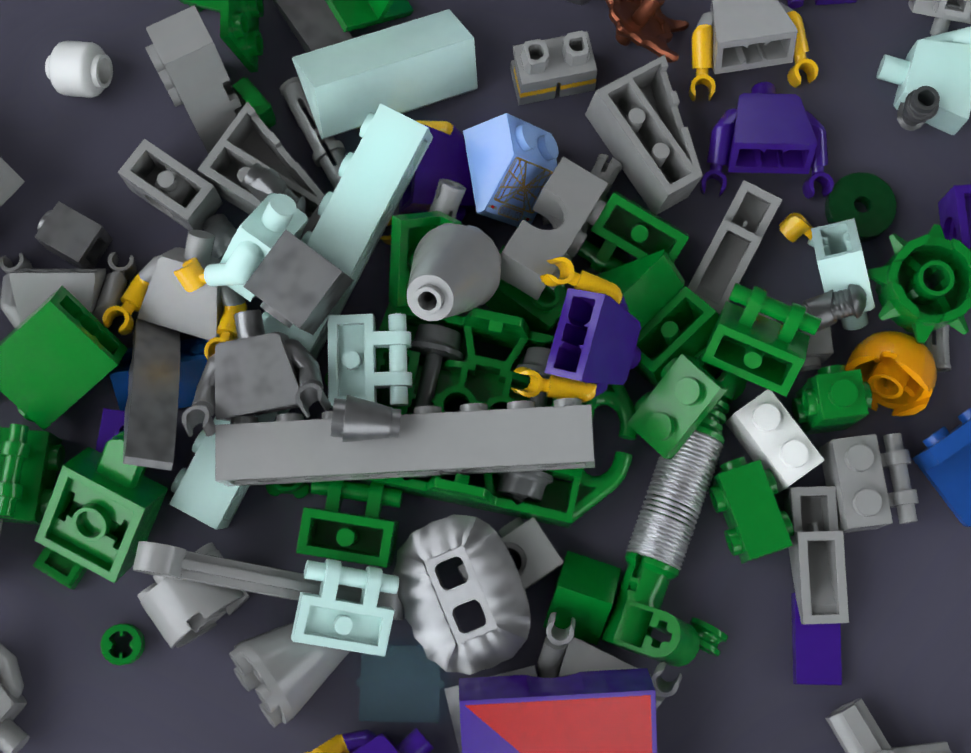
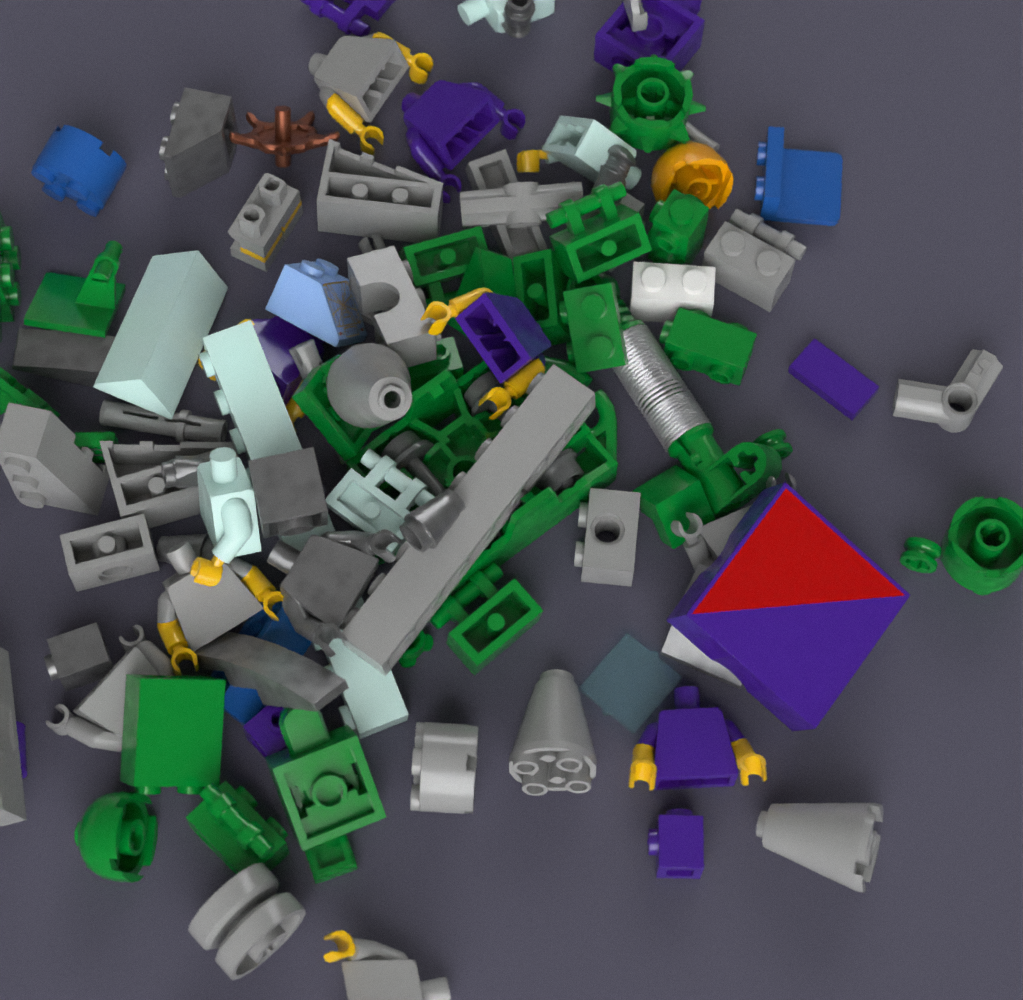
camera: 50 degrees left, 10 degrees down
green bush [100,624,145,666] -> none
light grey piece [133,541,404,621] -> none
light aqua plate [291,559,399,657] -> none
flat silver piece [393,514,531,675] -> none
light grey slope [783,486,849,625] -> none
dark green piece [825,172,897,242] -> none
none -> light grey piece [460,182,585,228]

